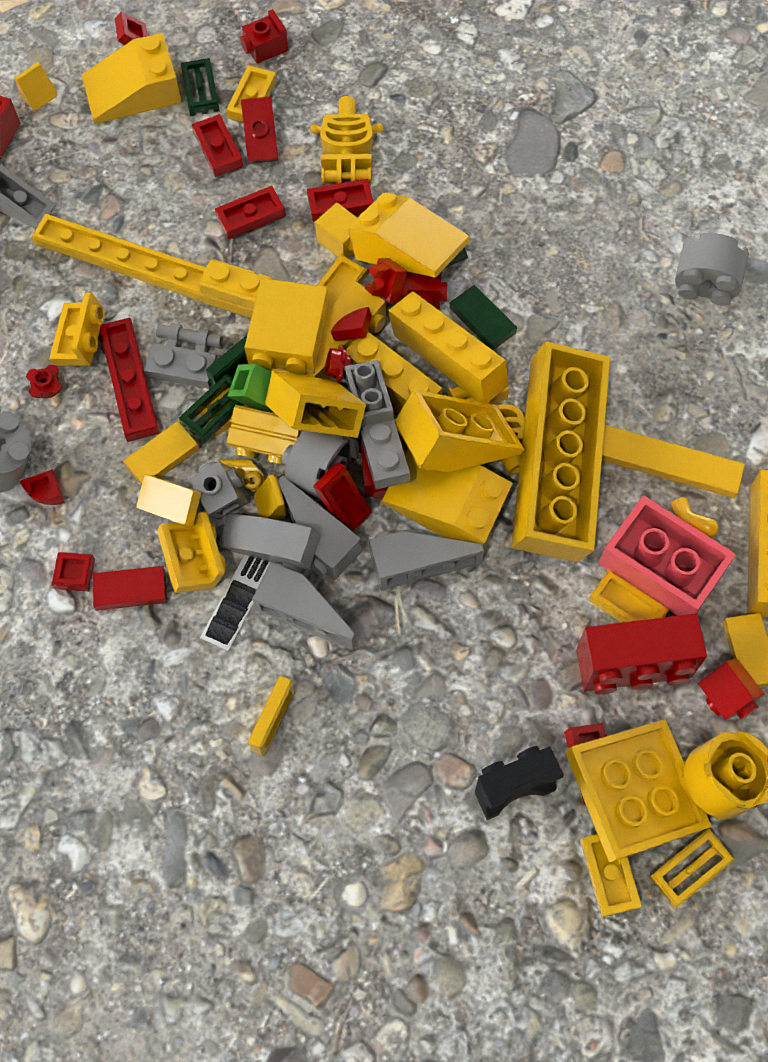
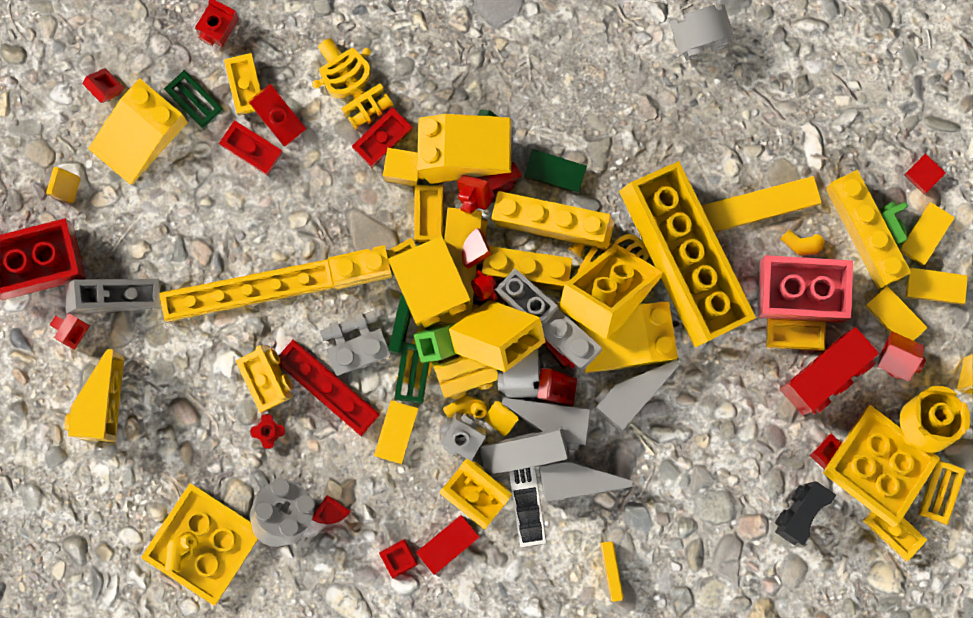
camera: 35 degrees left, 15 degrees up
tile [136,474,202,526] -> none
red plate [215,186,286,239] -> none

